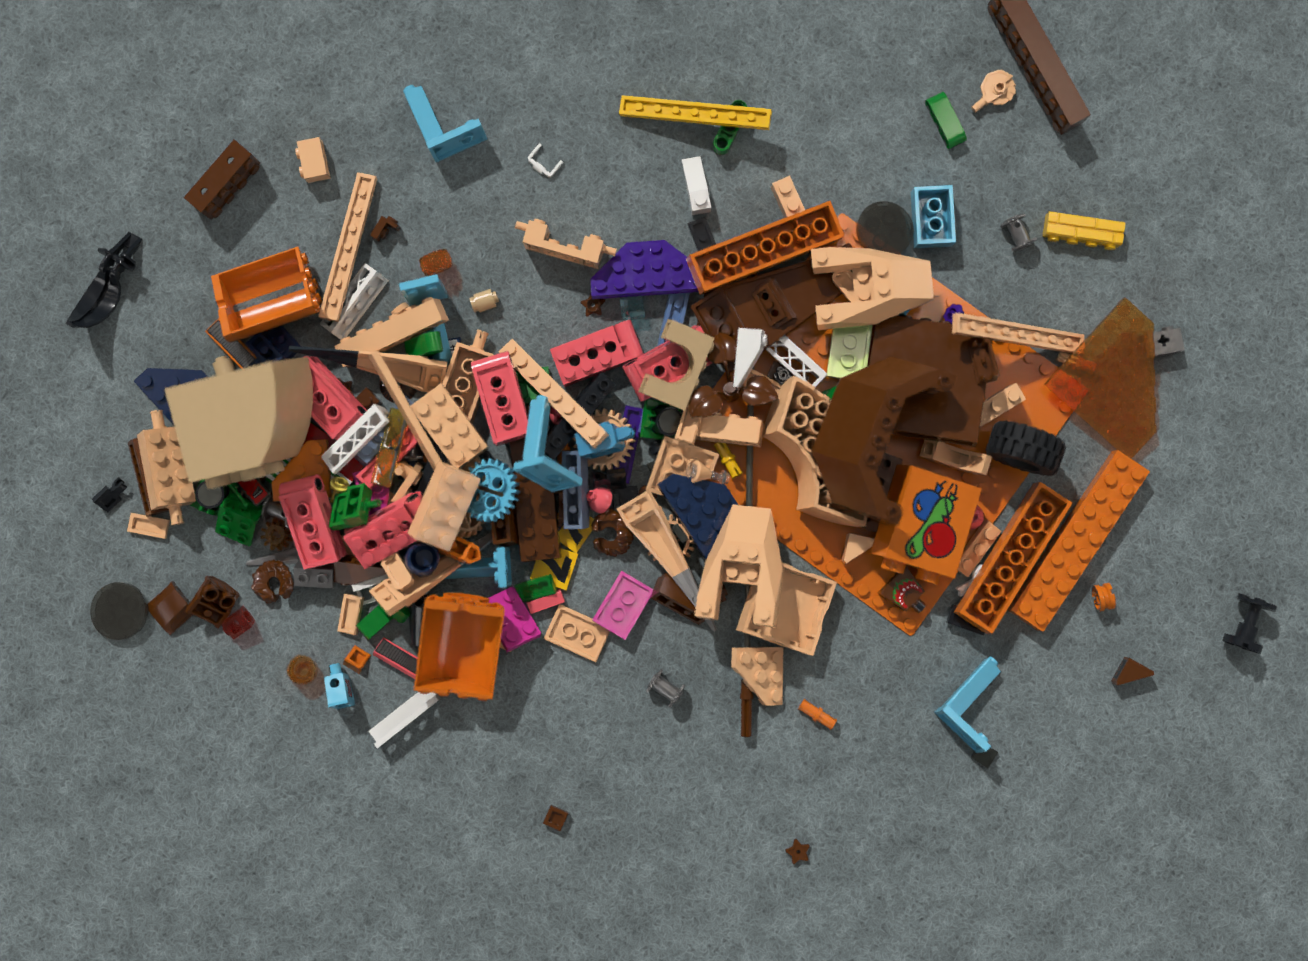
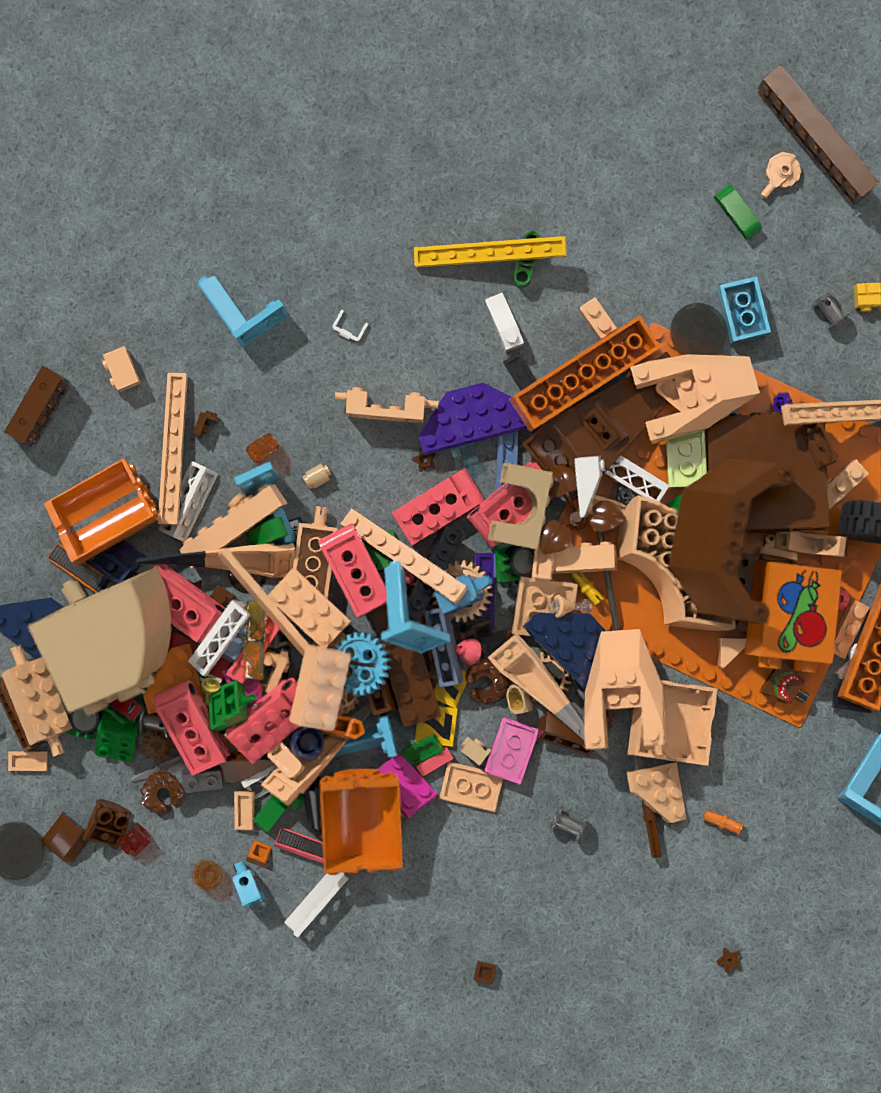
camera: 10 degrees left, 0 degrees up
none -> tan brick [461,736,491,765]
none -> rock [506,683,533,714]
none -> light nougat piece [758,534,798,565]

